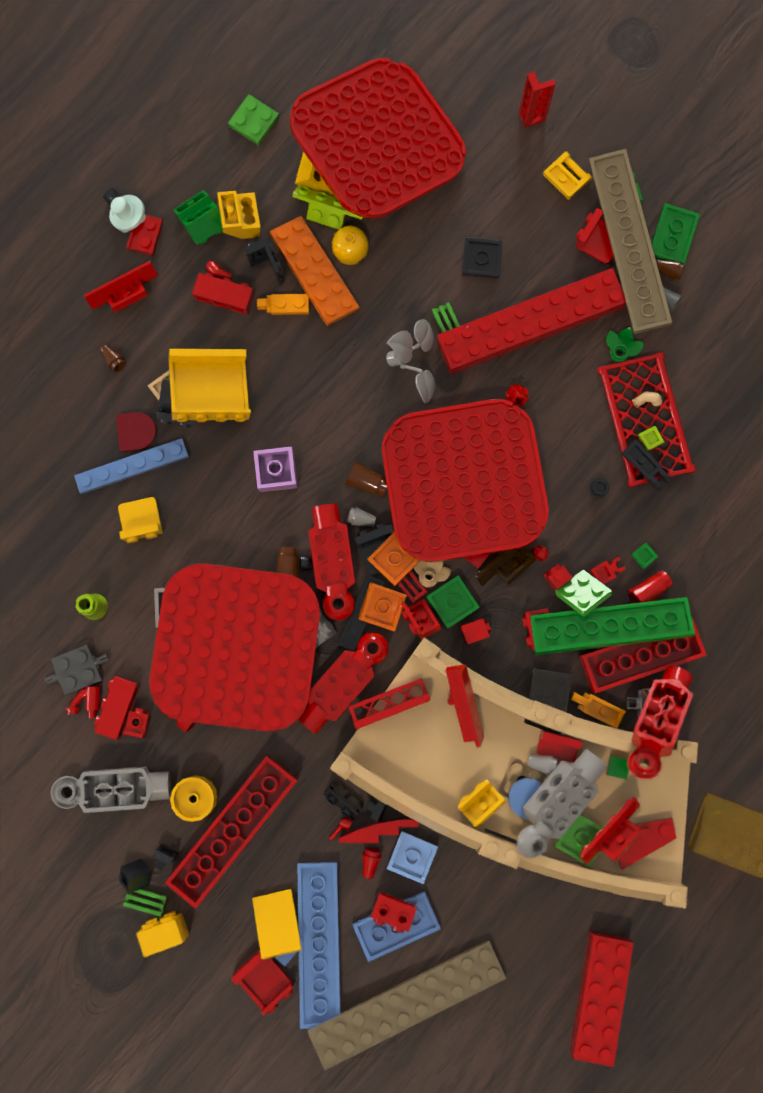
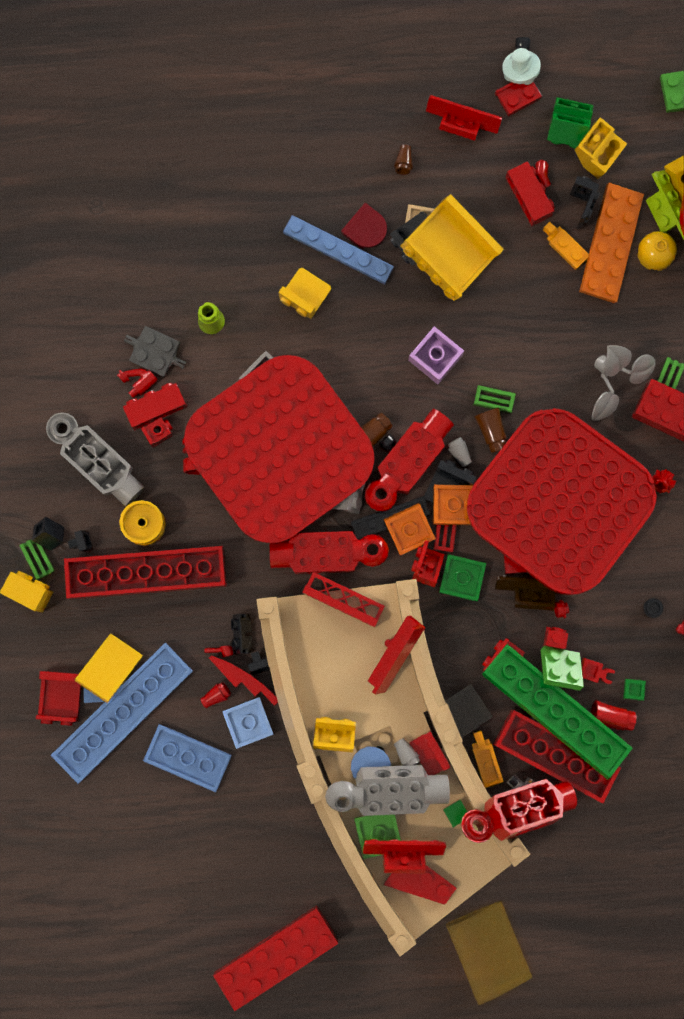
camera: 45 degrees right, 0 degrees up
dark tan plate [308,940,506,1070] -> none
red brick [371,891,417,933] -> none
tan plate [414,561,451,588] -> none
red brick [460,618,491,645] -> none
none -> bright green tile [473,385,516,413]

